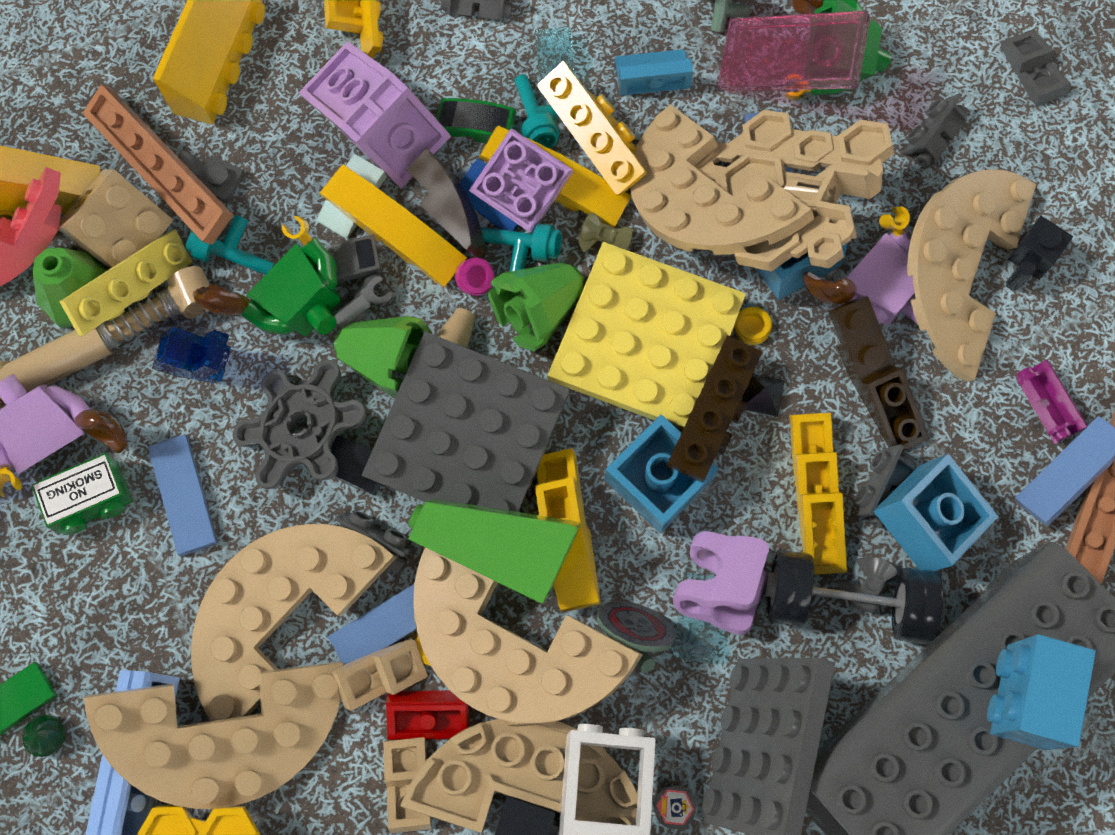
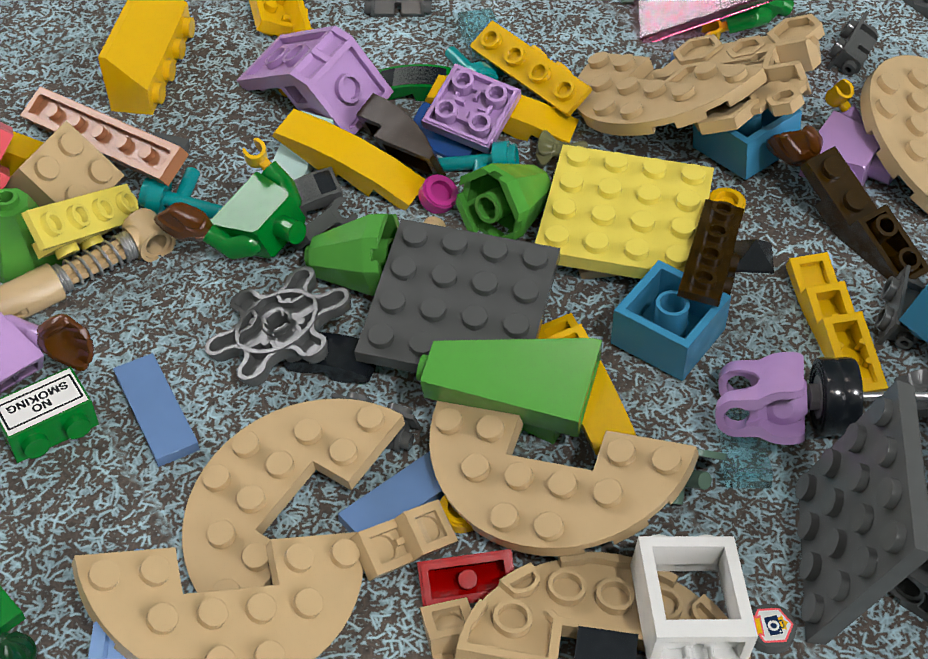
camera: 10 degrees left, 25 degrees down
clear blue brick [152,327,231,383] -> none
dark azure panel [615,49,693,96] -> none

